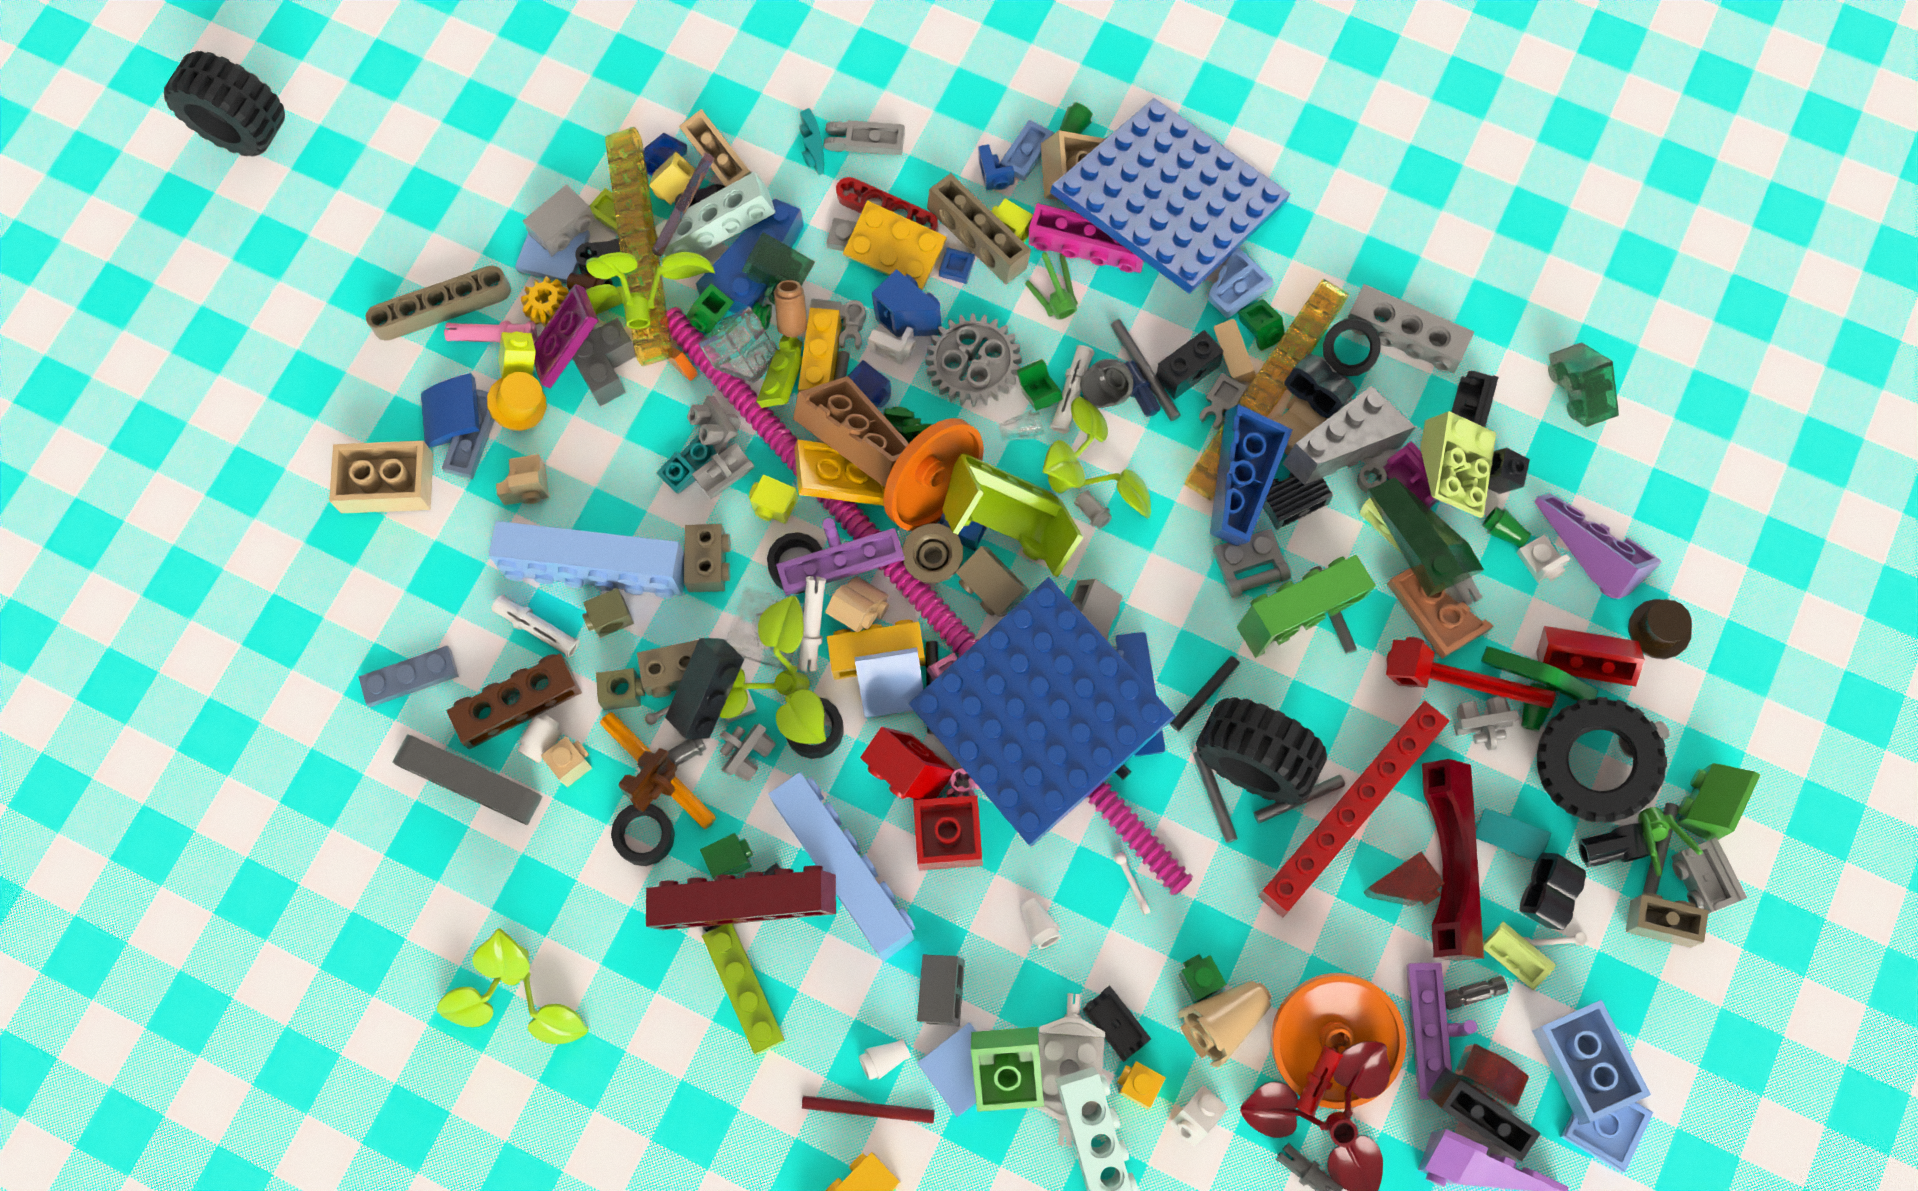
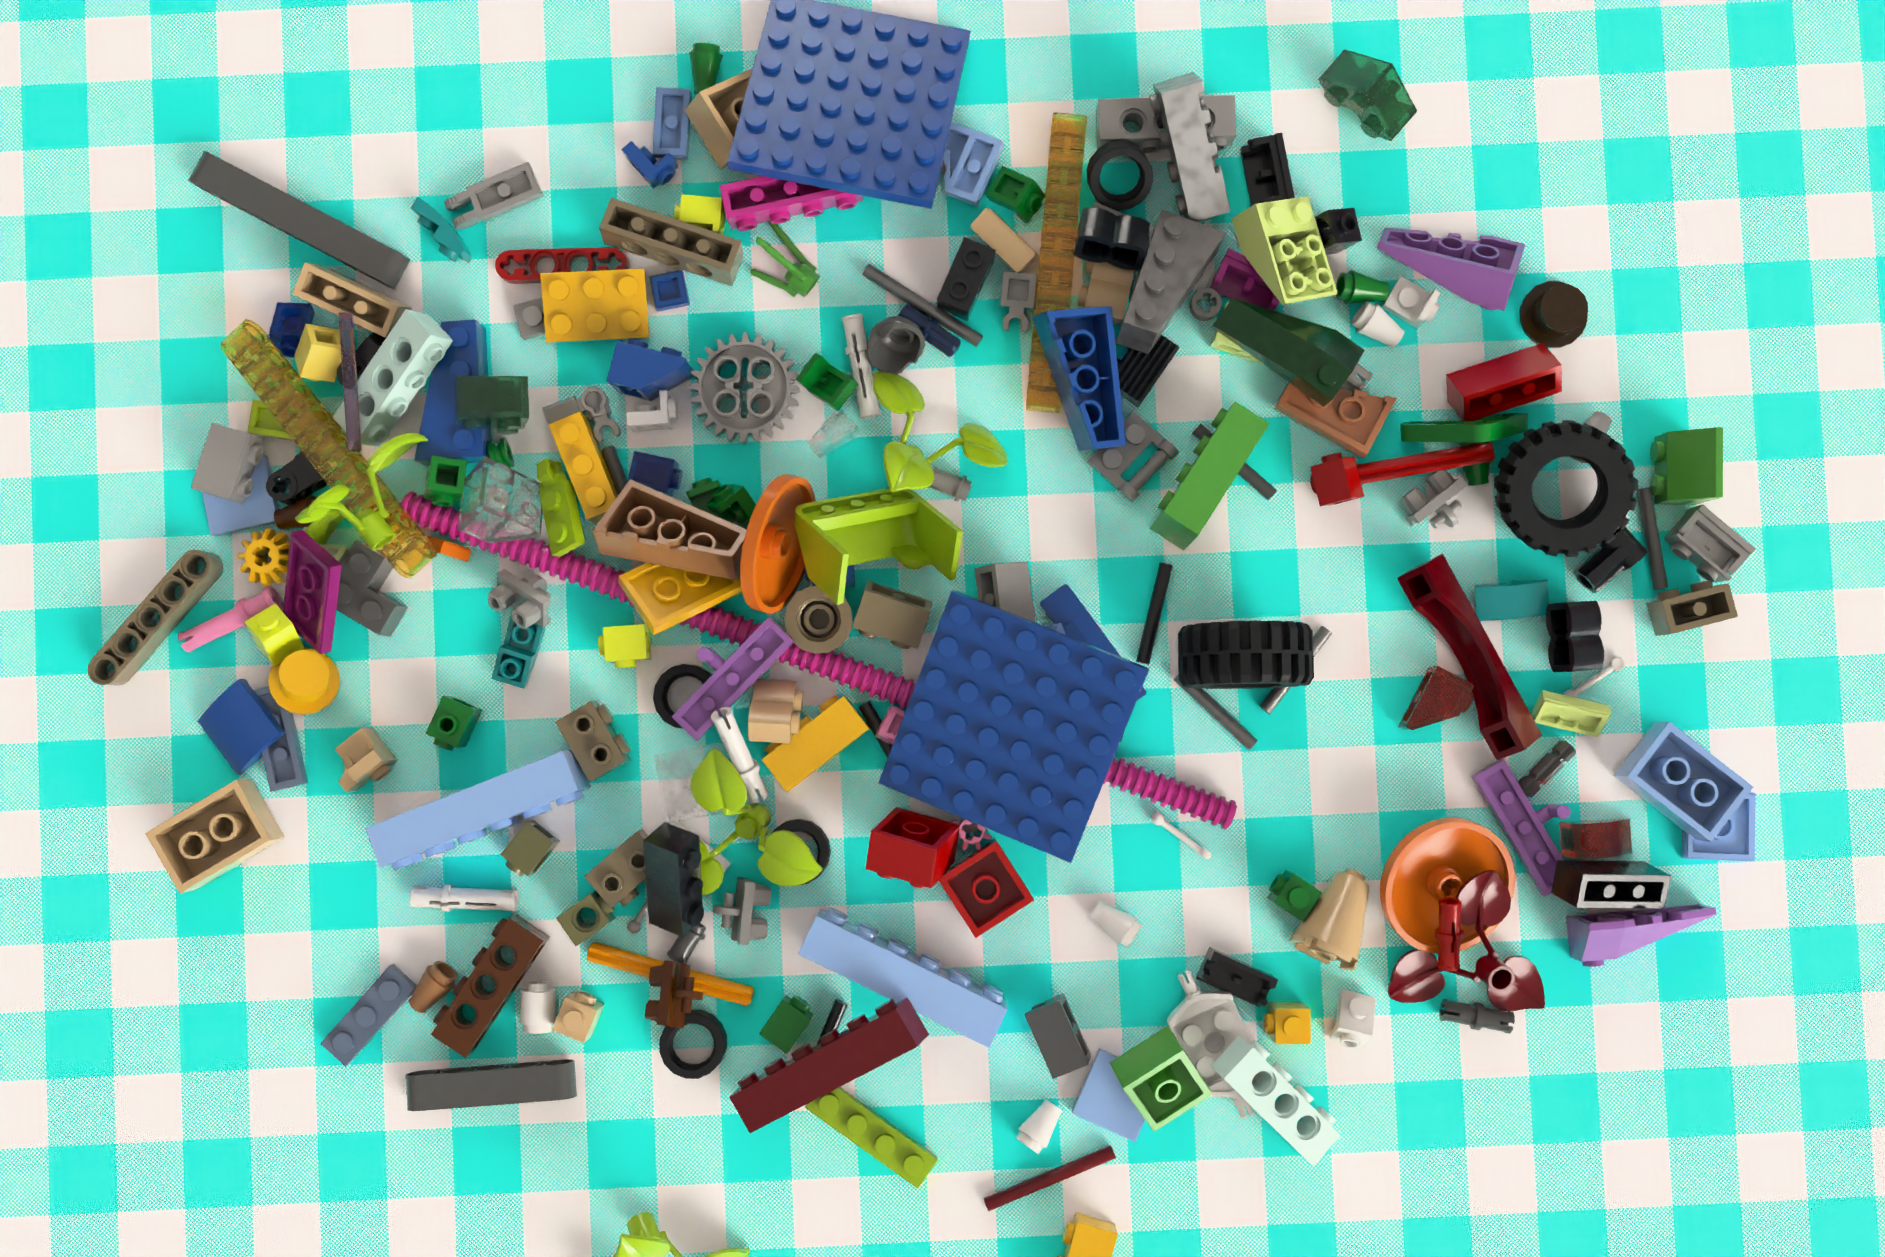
camera: 30 degrees left, 15 degrees up
light grey hips [692,443,755,499] -> none
medium nougat head [774,280,807,338] -> none
light blue tile [855,648,924,718] -> none
red brick [1258,700,1450,918] -> none
bright green plant [1637,807,1703,876] -> none
none -> dark grey beam [188,151,410,290]
none -> medium nougat cone [409,961,458,1013]
none -> green brick [425,696,482,751]
none -> wedge [1149,72,1231,222]
none -> white cone [1351,301,1405,348]

